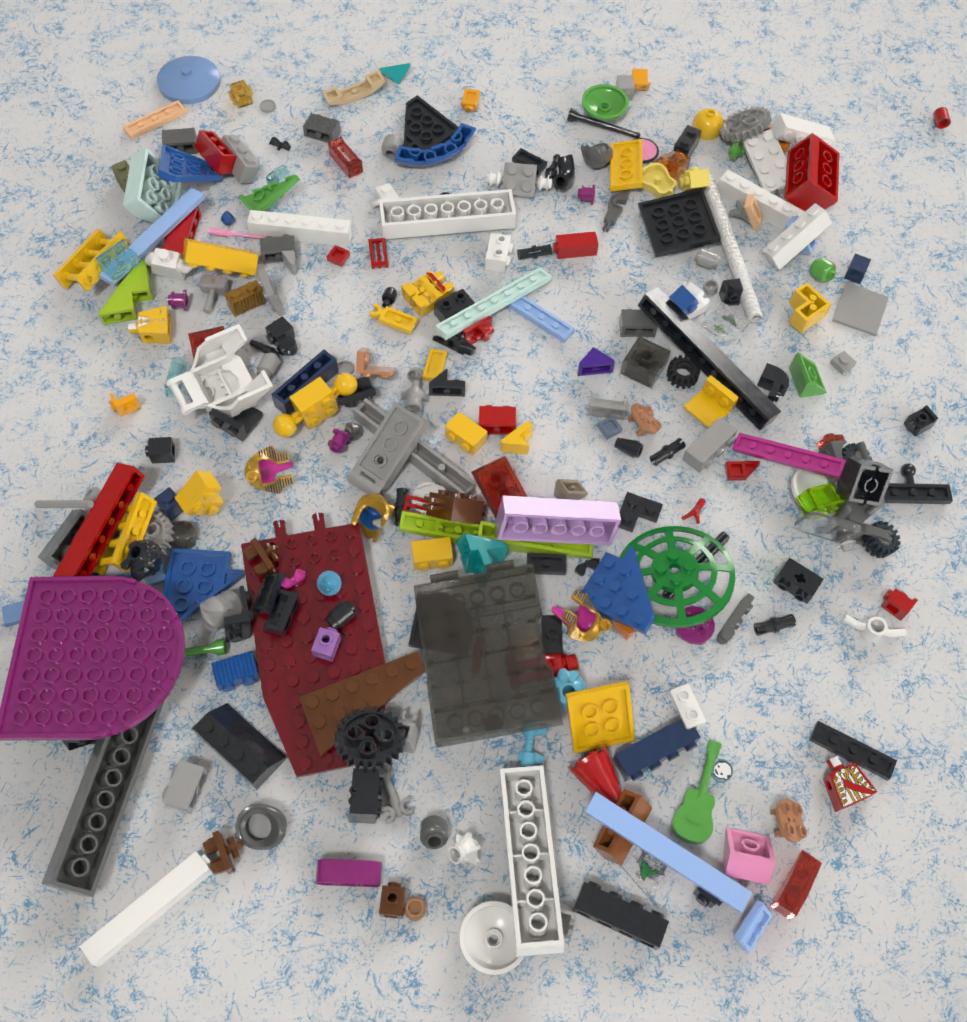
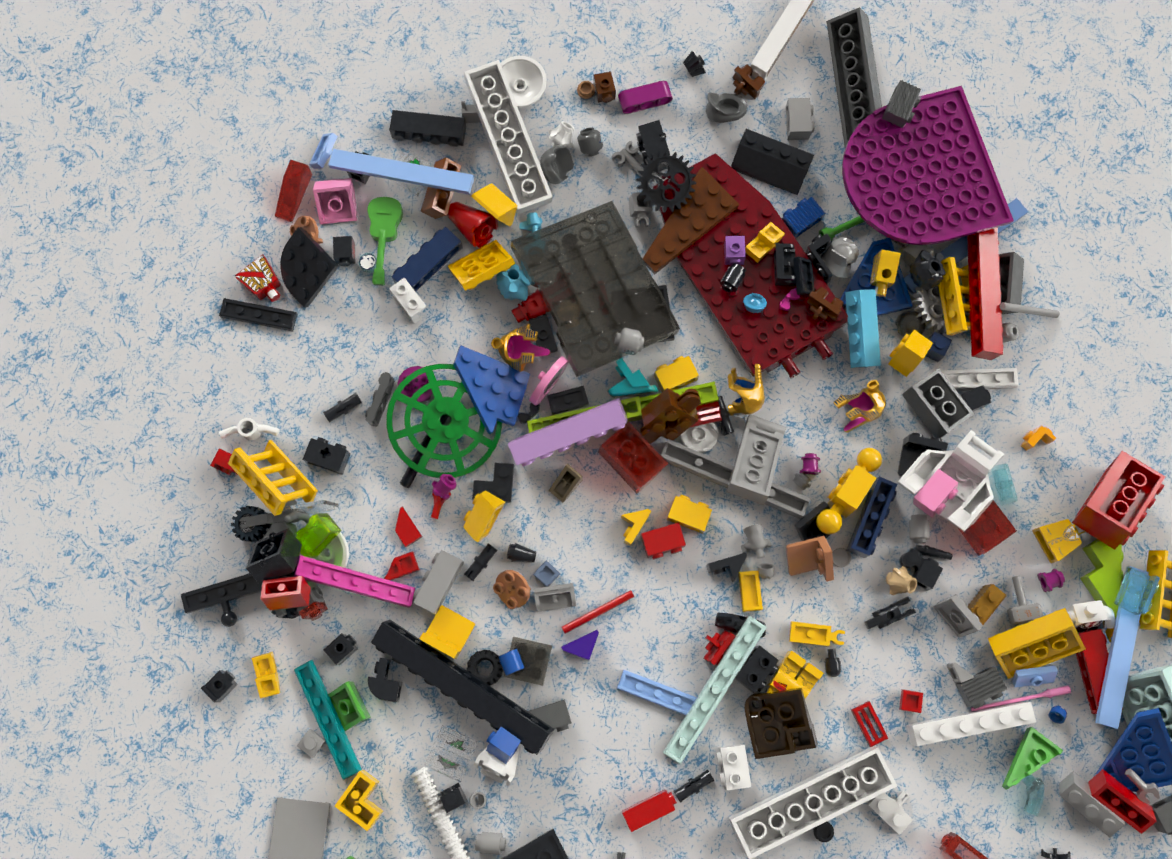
camera: 165 degrees right, 15 degrees up
none -> yellow fence [228,440,318,516]
none -> yellow slope [251,652,280,699]
none -> red brick [260,576,311,610]
none -> black plate [280,227,339,307]
none -> teal tile [294,660,362,780]
none -> black brick [323,633,358,665]
none -> black brick [333,236,355,266]
none -> red tile [395,506,423,547]
none -> magenta brick [432,474,457,500]
none -> yellow slope [463,490,505,542]
none -> yellow slope [471,183,517,227]
none -> blue brick [498,649,525,676]
none -> bright pink piece [529,356,569,406]
none -> dark grey piece [540,145,574,184]
none -> red bar [561,590,634,634]
none -> light grey head [614,328,644,355]
none -> black piece [683,51,706,77]
none -> dark brown slope [744,687,818,759]
none -> yellow slope [745,222,785,263]
none -> medium azure brick [845,290,881,368]
none -> black hinge [864,597,916,629]
none -> yellow torso [870,250,901,297]
none -> dark grey brick [882,80,921,128]
none -> tan rock [886,566,917,596]
none -> dark grey slope [902,368,974,438]
none -> bright pink brick [913,469,958,518]
none -> white tile [941,368,1019,390]
none -> light blue plate [1012,665,1058,688]
none -> red brick [1072,451,1166,550]
none -> light grey bar [1125,769,1160,804]

